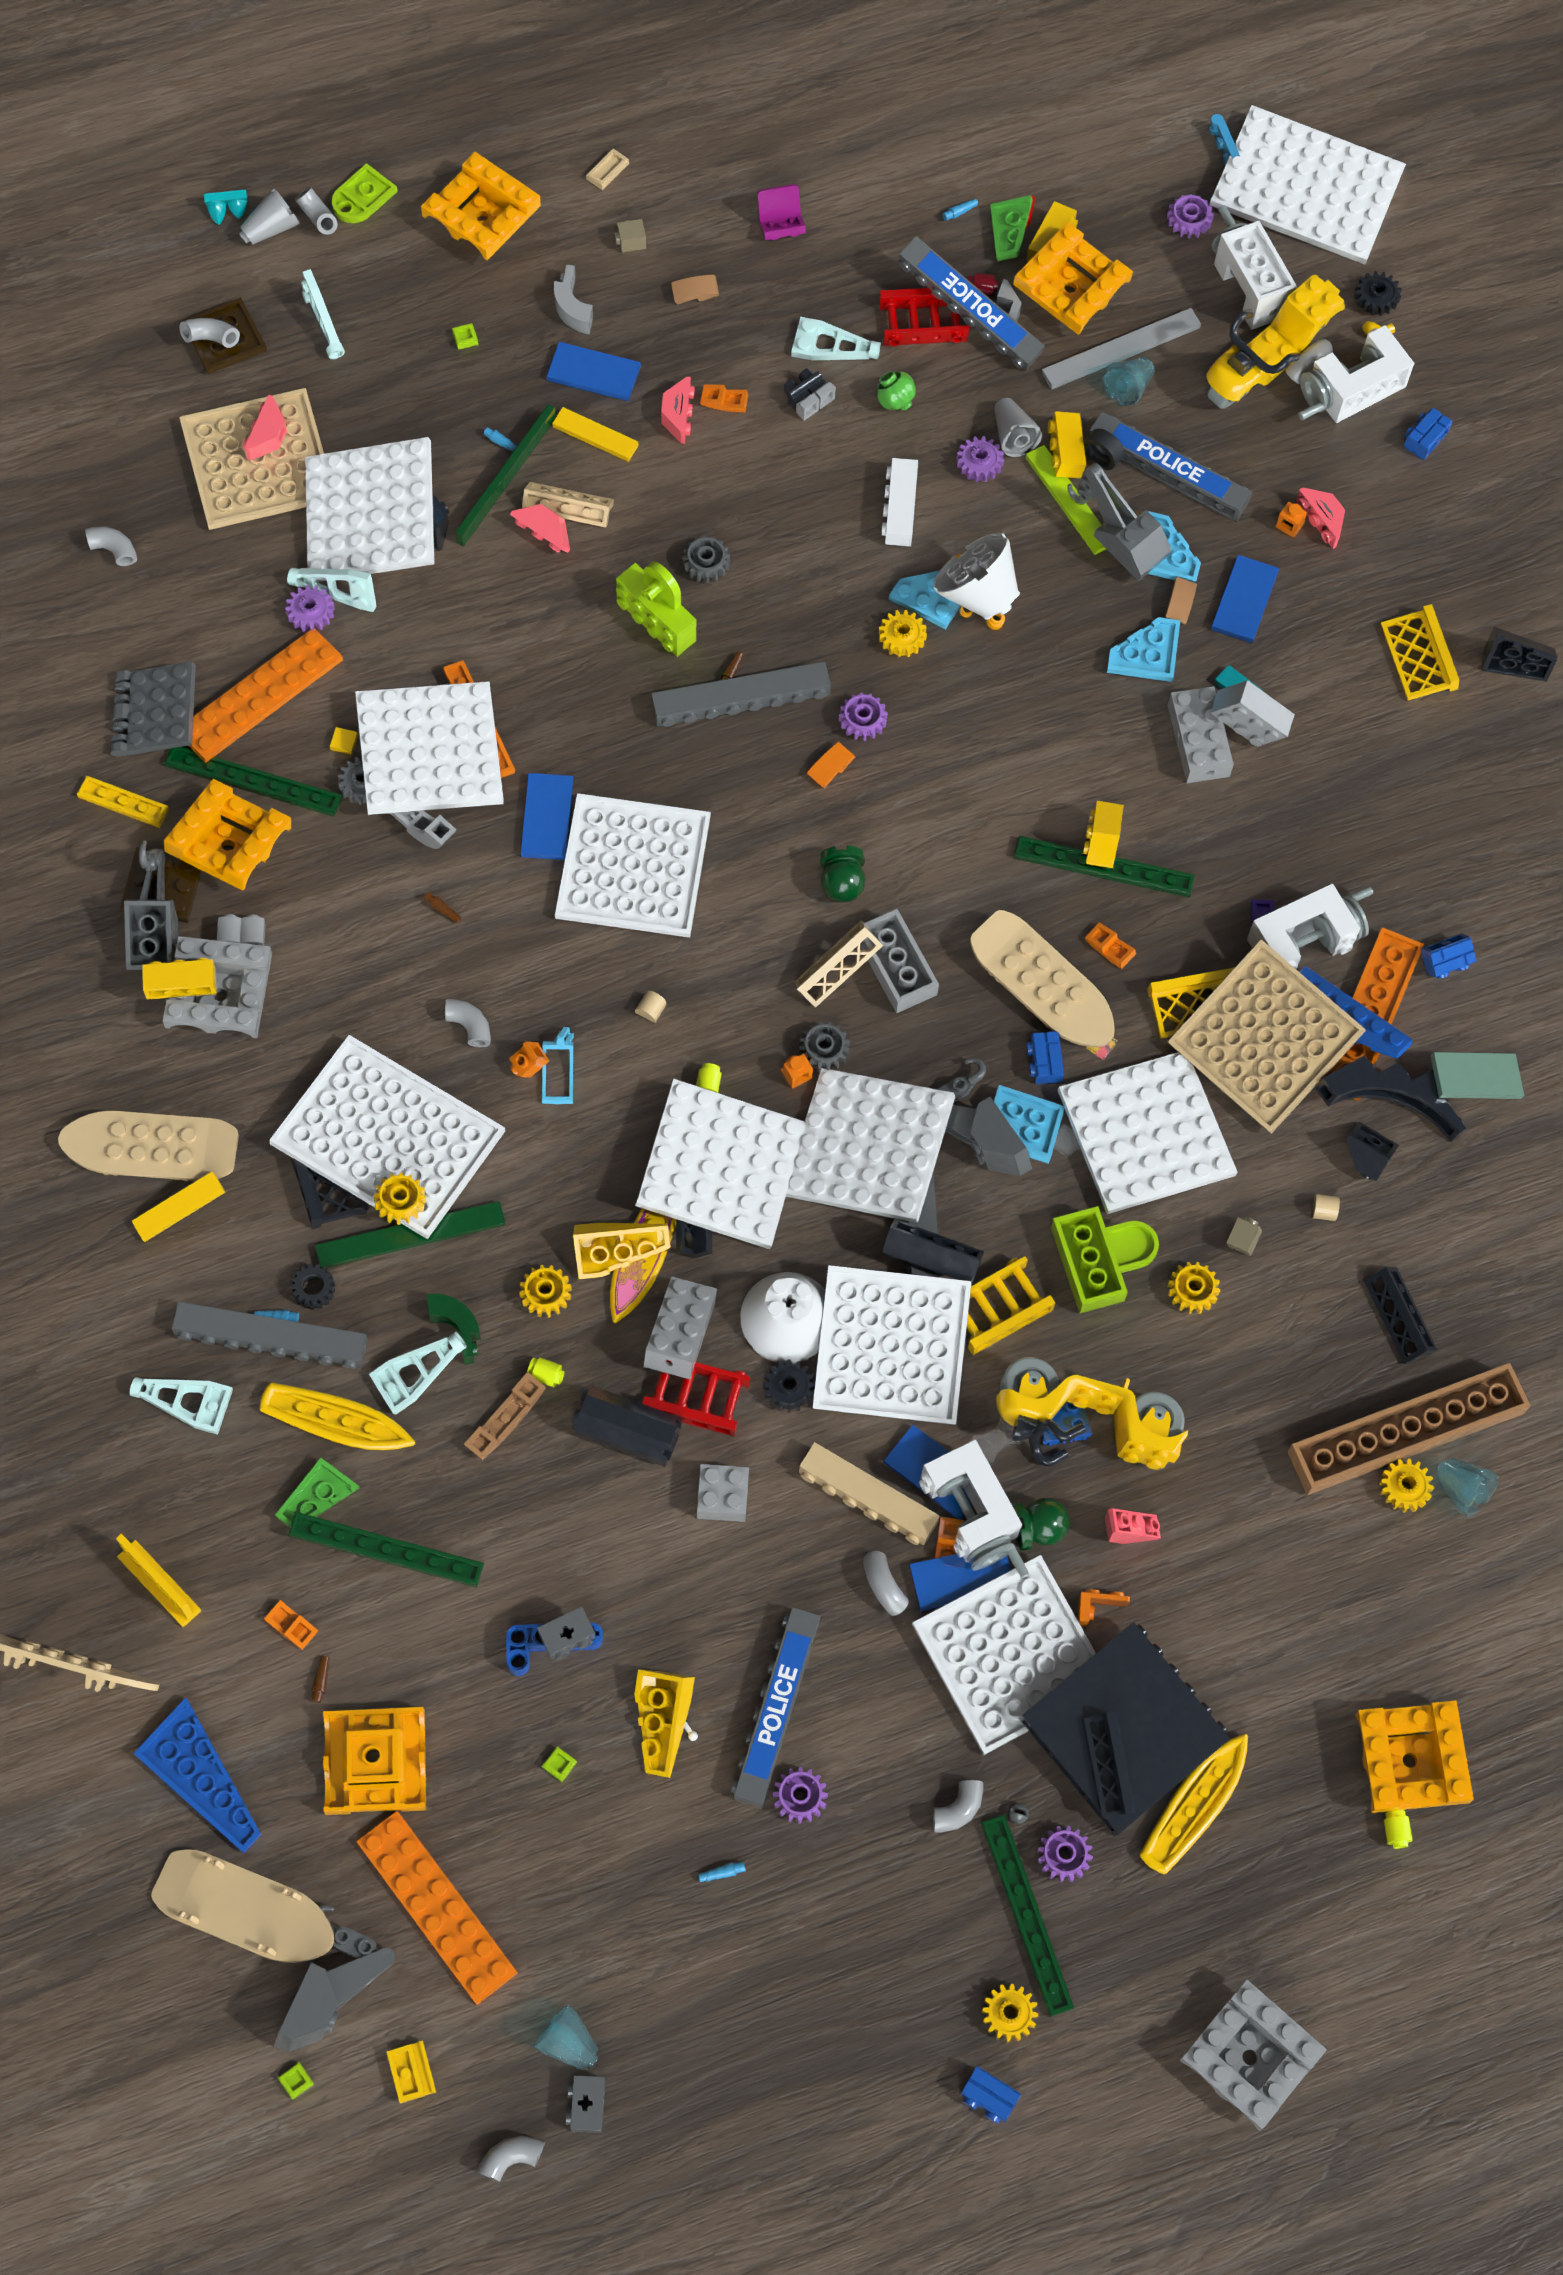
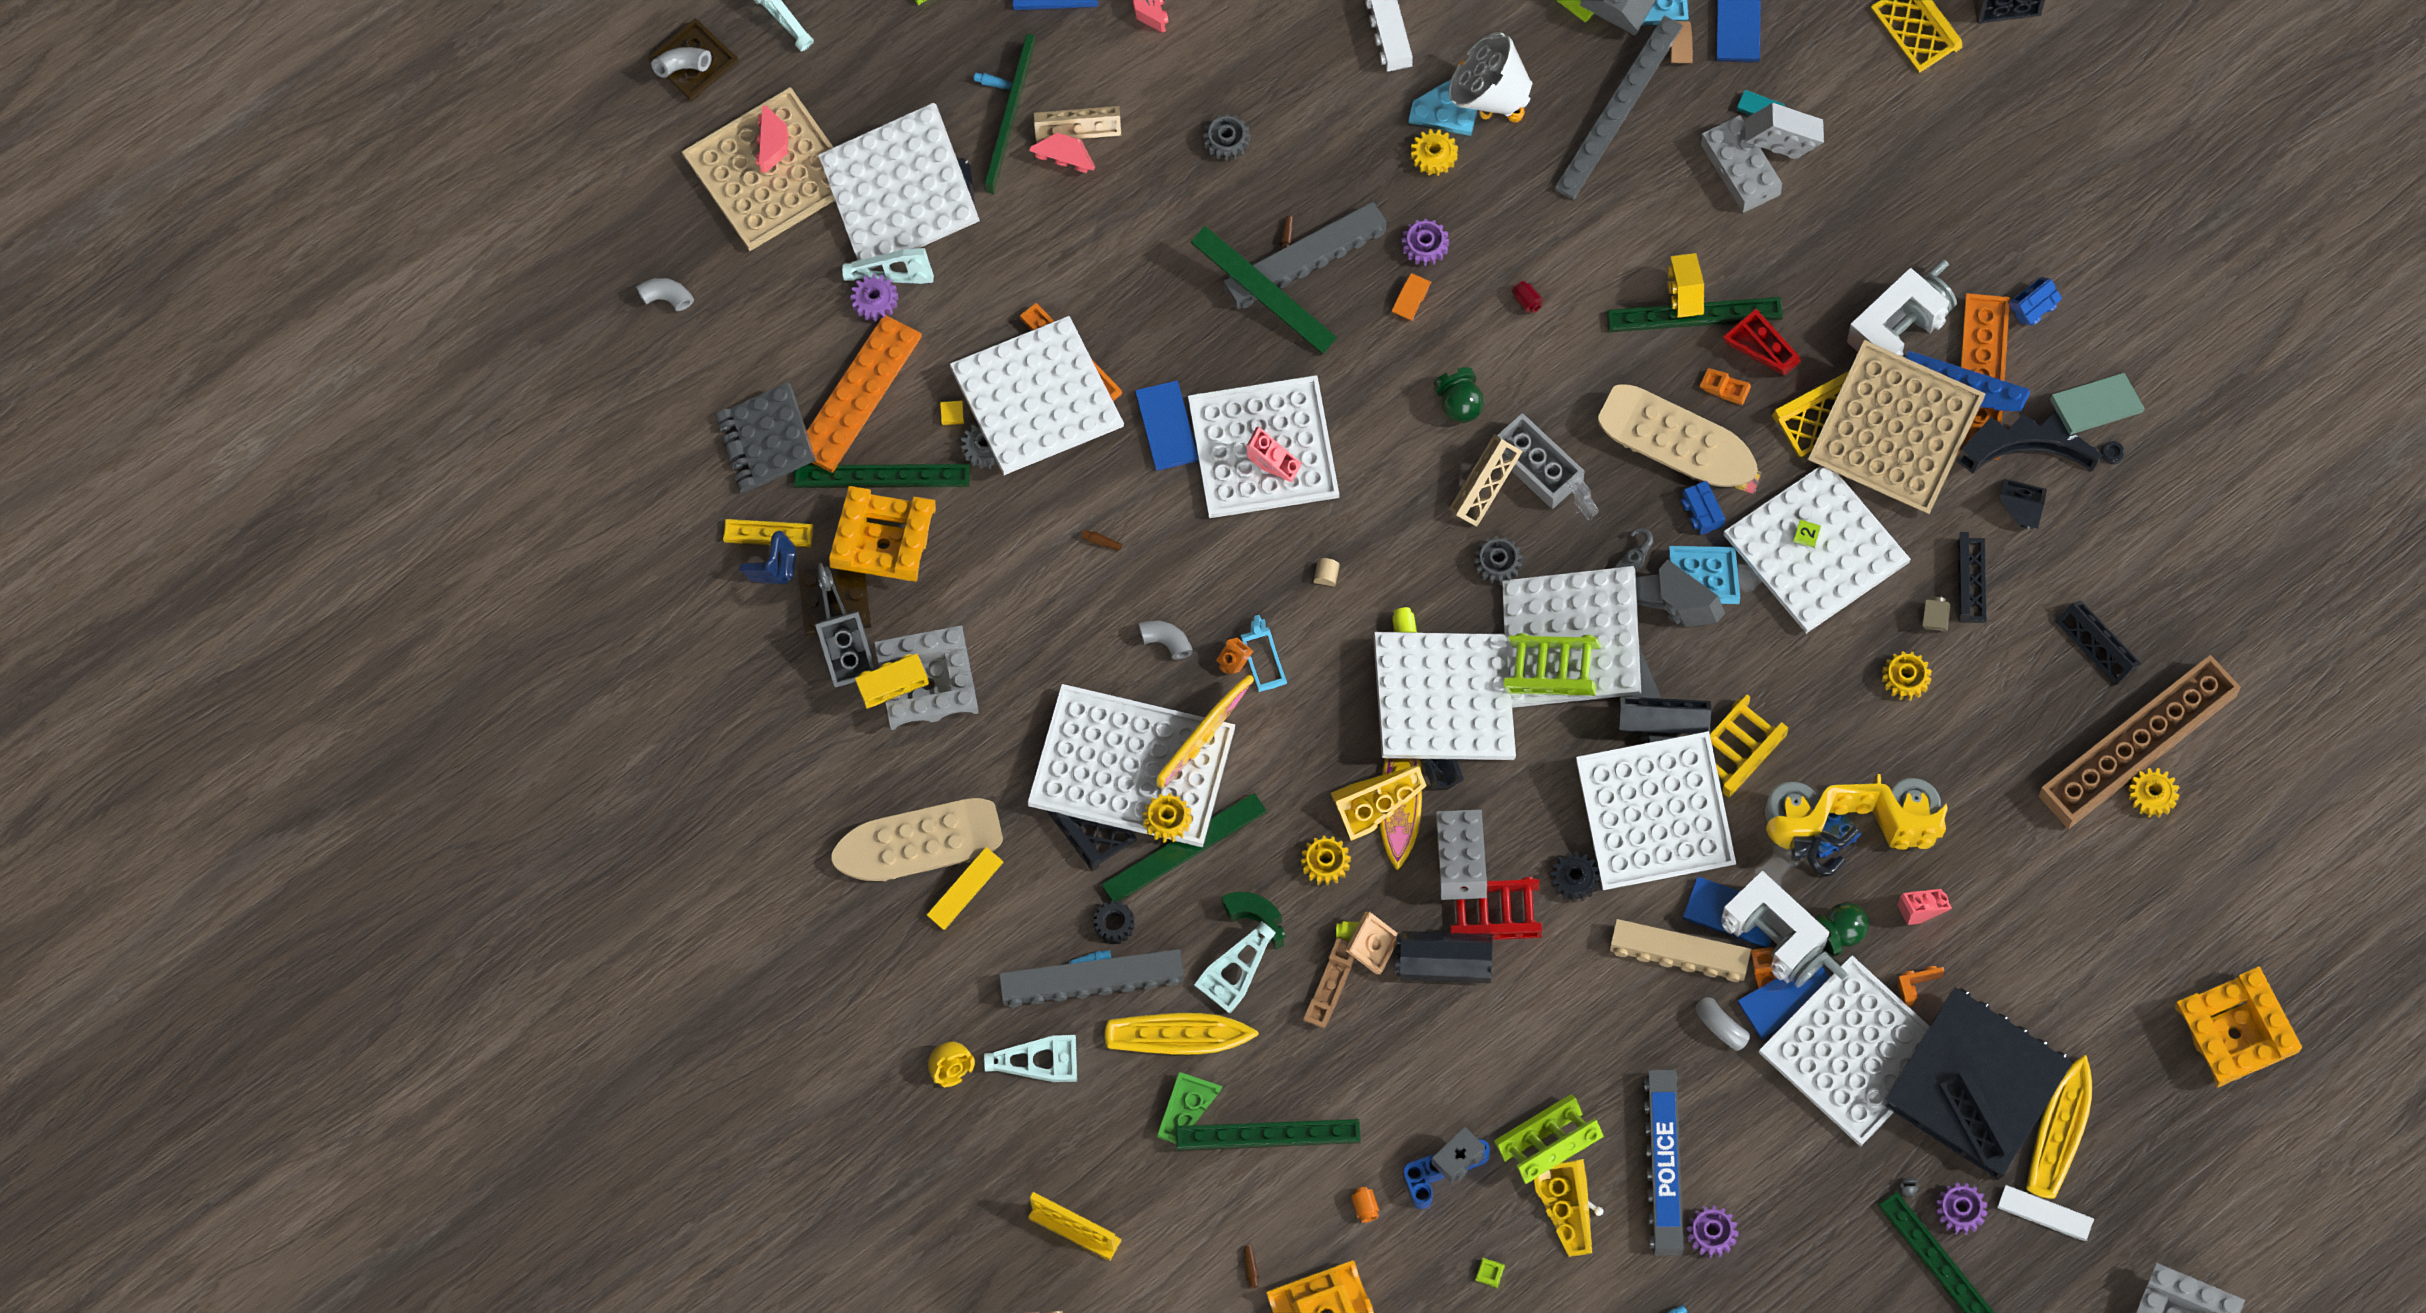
camera: 10 degrees left, 0 degrees up
light grey brick [217,914,266,946] -> none
orange slope [263,1600,318,1650] -> none
light grey arch [390,810,456,849] -> none
yellow tile [552,407,639,462] -> none
lime brick [616,561,696,657] -> none
light grey brick [697,1464,749,1522] -> none
white cone [740,1272,826,1364] -> none
orange brick [781,1054,813,1089] -> none
light grey cylinder [933,1780,983,1833] -> none
lime brick [1051,1206,1159,1314] -> none
medium azure plate [1107,617,1180,682] -> none
dark purple tile [1250,900,1275,924] -> none
tan brick [1312,1194,1340,1221] -> none
neon yellow brick [1384,1810,1413,1849] -> none
clear light blue cone [1436,1458,1499,1518] -> none
none -> dark blue piece [740,531,796,584]
none -> yellow cylinder [928,1041,975,1087]
none -> yellow piece [1156,675,1254,790]
none -> dark green tile [1190,226,1337,355]
none -> coral slope [1247,427,1302,482]
none -> light nougat tile [1345,912,1398,975]
none -> orange brick [1351,1187,1379,1223]
none -> lime fence [1494,1094,1604,1184]
none -> lime fence [1504,633,1601,696]
none -> dark red brick [1512,281,1543,313]
none -> dark grey plate [1555,15,1683,200]
none -> clear tile [1566,474,1599,520]
none -> red wedge [1723,309,1801,376]
none -> lime tile [1793,520,1821,548]
none -> black fence [1958,532,1987,623]
none -> white tile [1998,1185,2094,1242]
none -> black tile [2102,441,2125,464]

